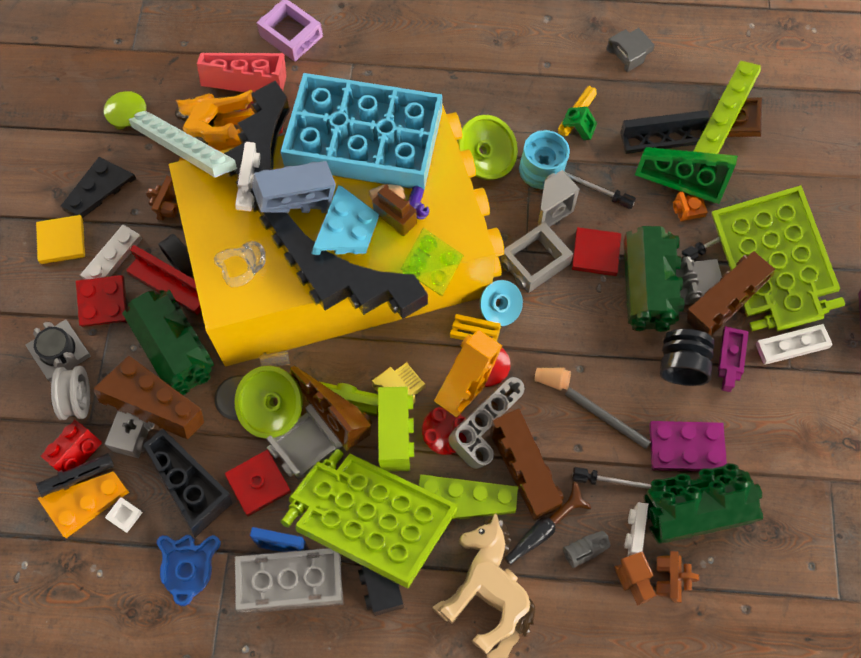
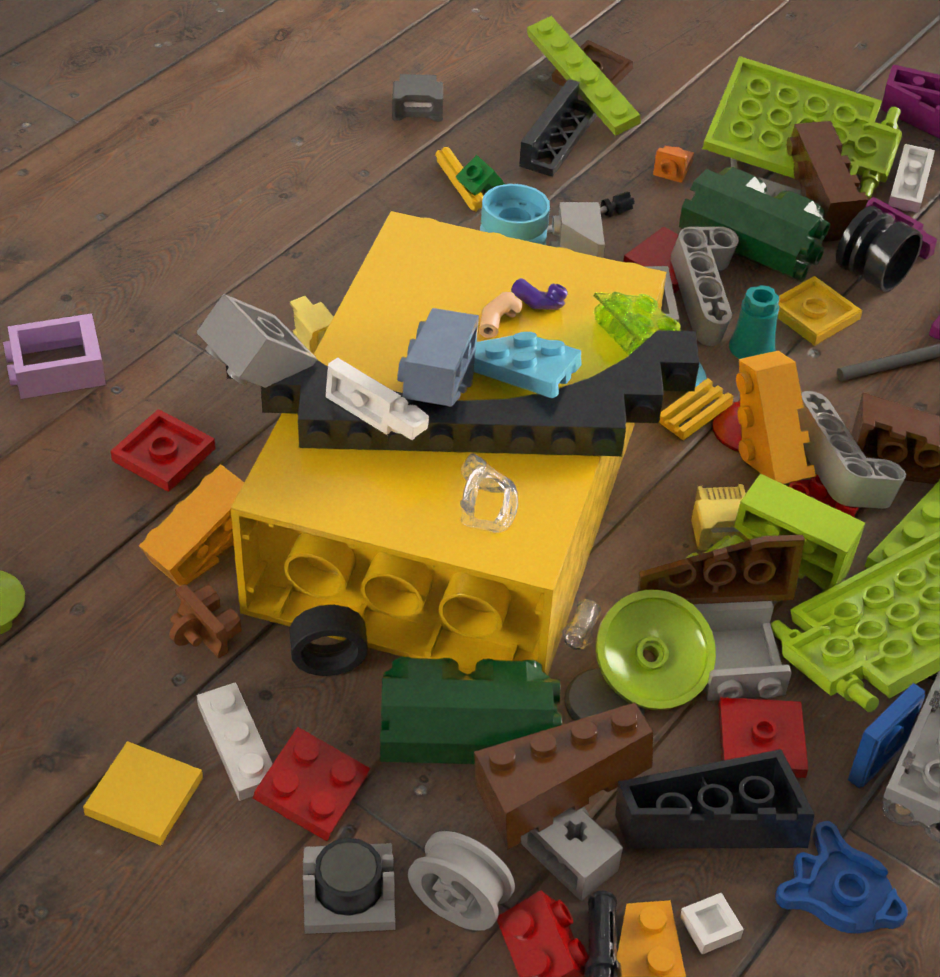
camera: 60 degrees left, 20 degrees down
black wing [61,157,137,218] -> none
red fence [126,245,201,315] -> none
light aqua plate [129,111,237,177] -> none
light orange animal [175,90,255,150] -> none
coral wedge [197,53,286,92] -> none
medium azure brick [281,73,442,190] -> none
reddish brown piece [372,184,417,236] -> none
light nougat cone [535,368,571,391] -> none
green wedge [635,147,738,204] -> none
none -> light grey slope [196,294,317,388]
none -> light grey beam [671,227,739,346]
none -> teal plant [729,285,779,359]
none -> yellow tile [778,276,862,346]

